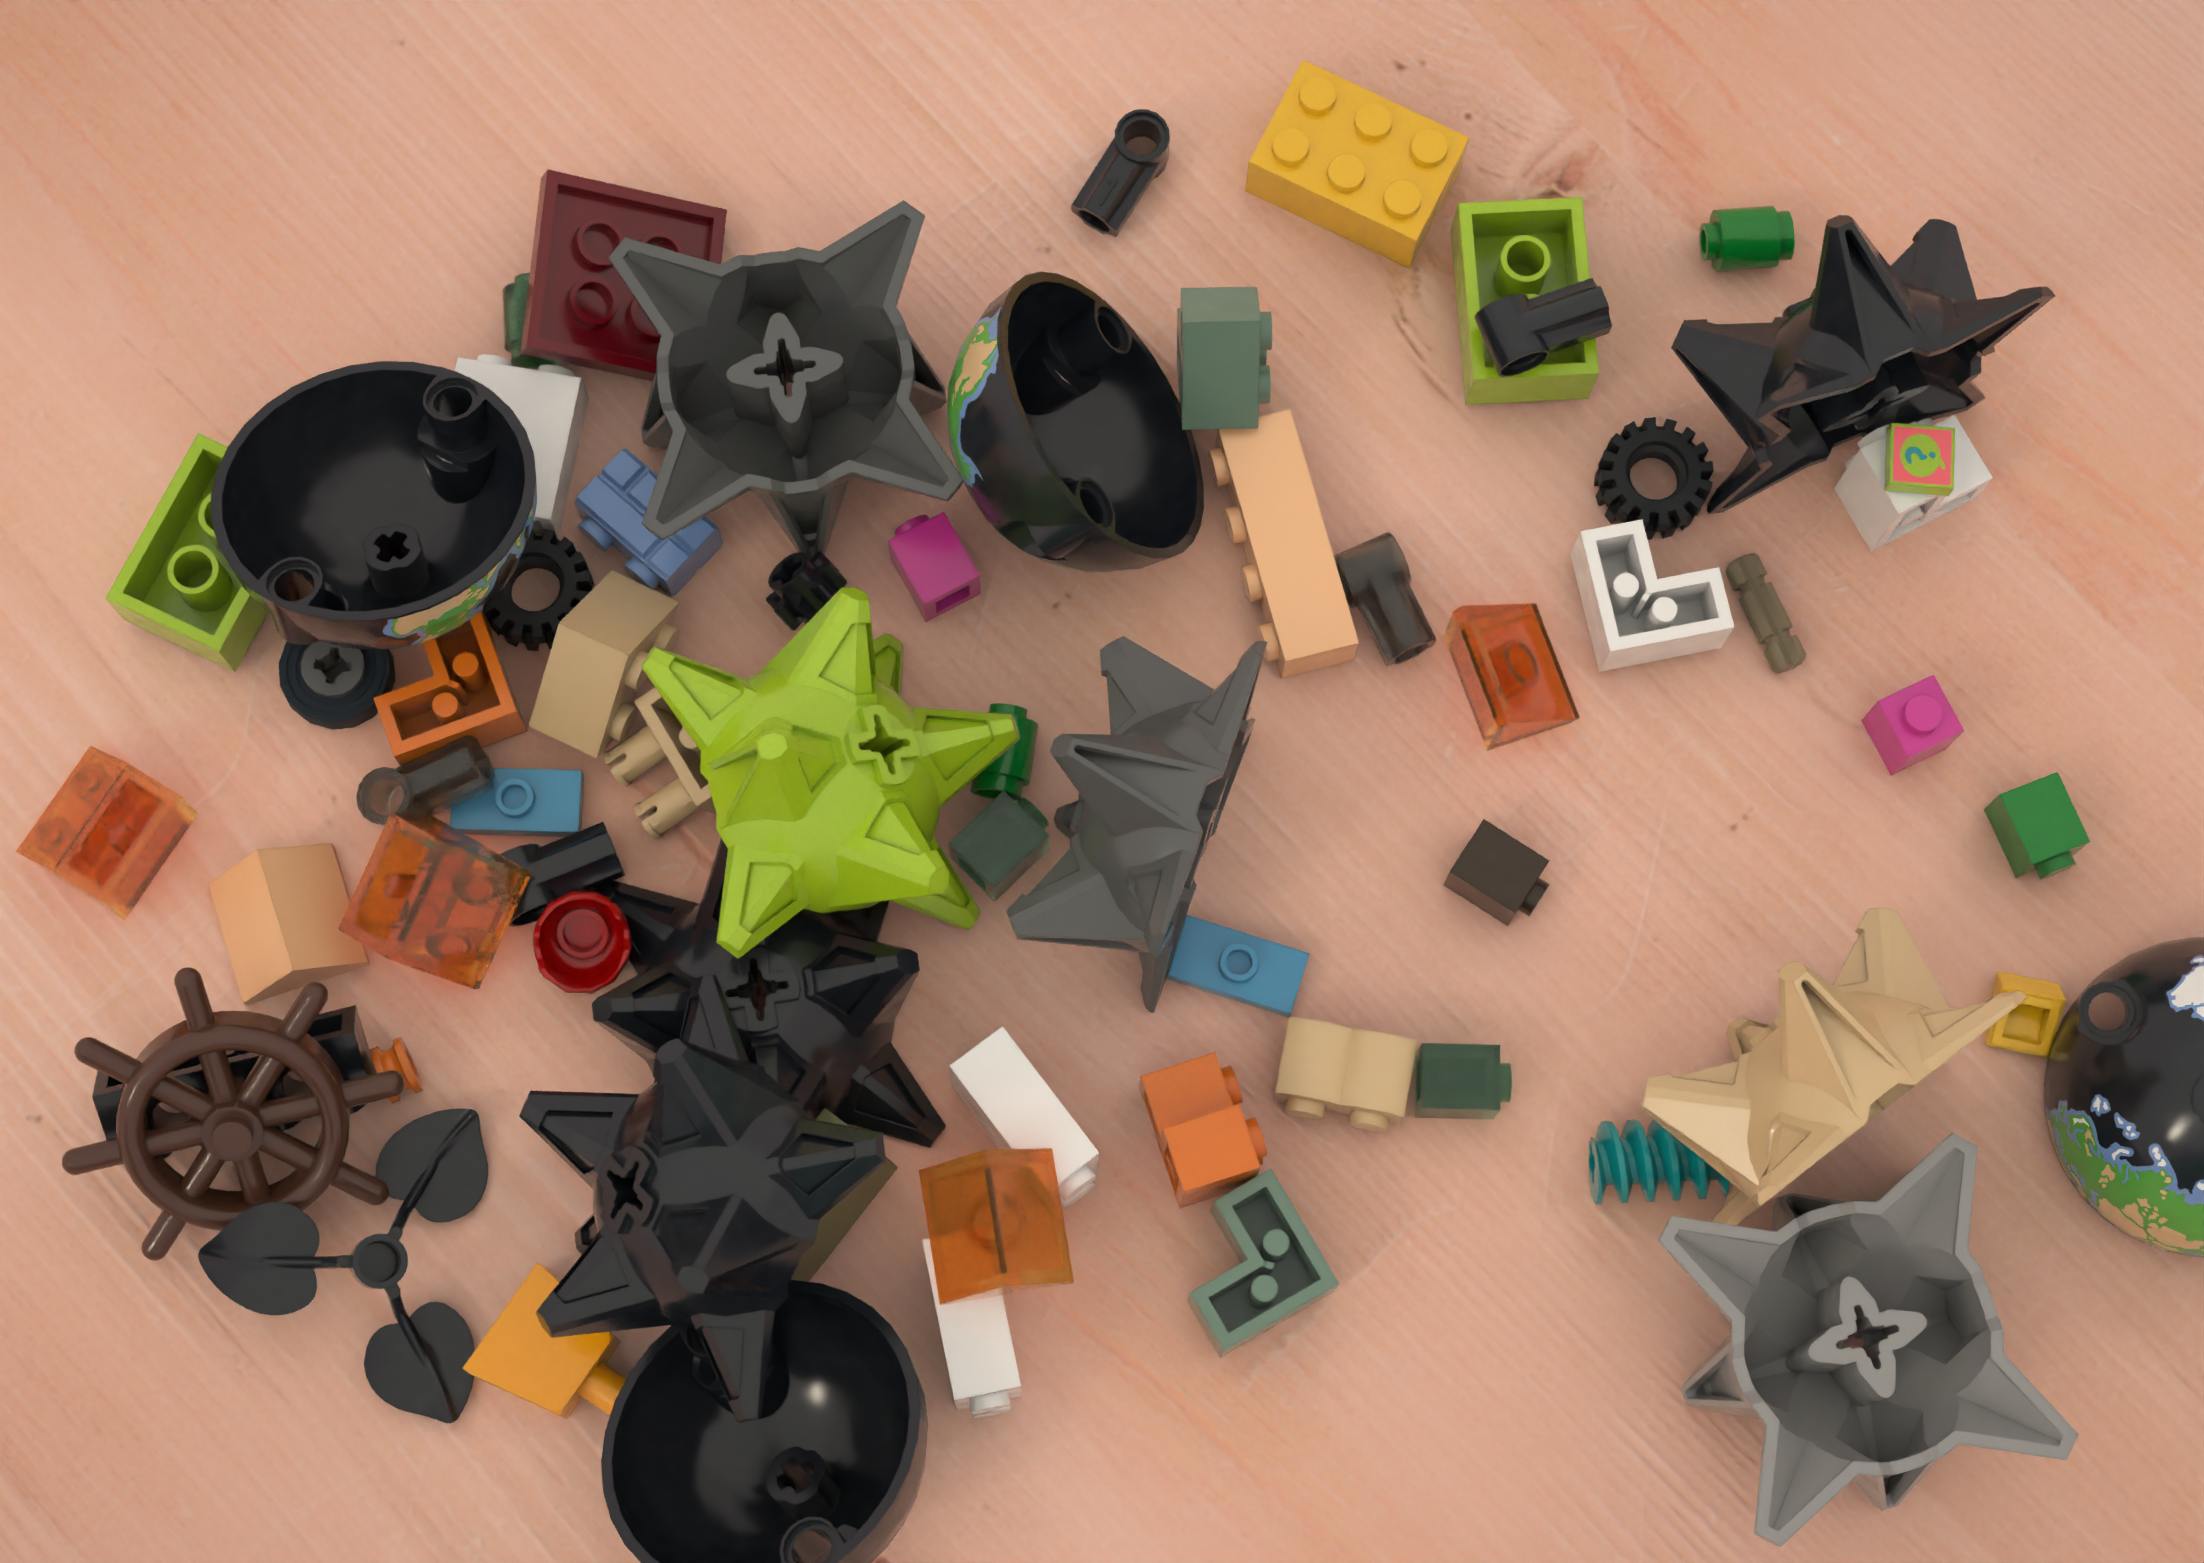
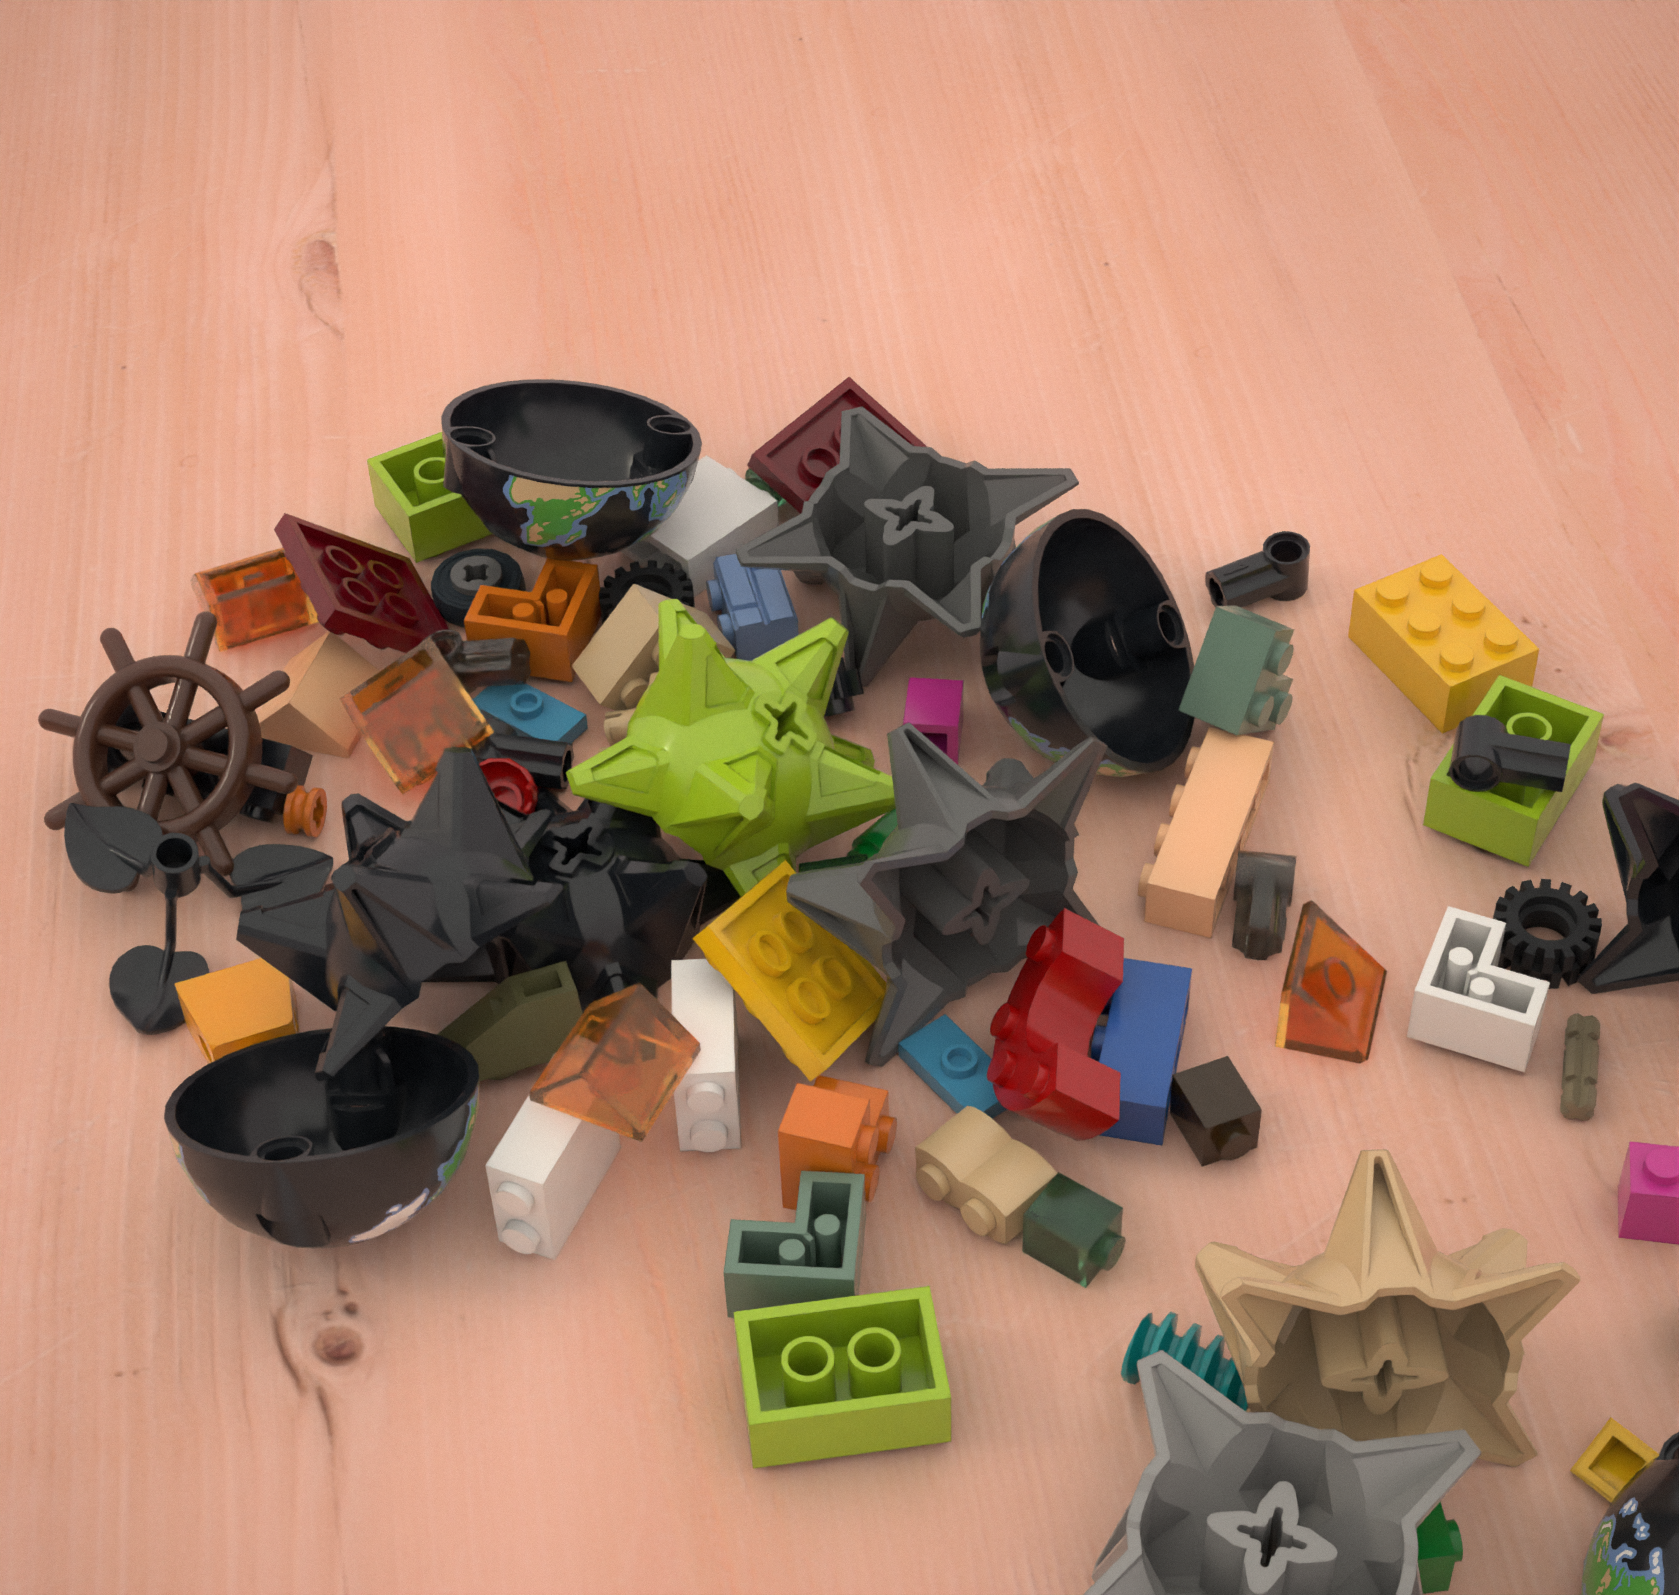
camera: 40 degrees right, 30 degrees down
none -> dark red plate [274,513,462,668]
none -> yellow plate [692,860,887,1082]
none -> lime brick [733,1286,951,1469]
none -> red brick [987,908,1124,1141]
none -> blue brick [1091,958,1192,1146]

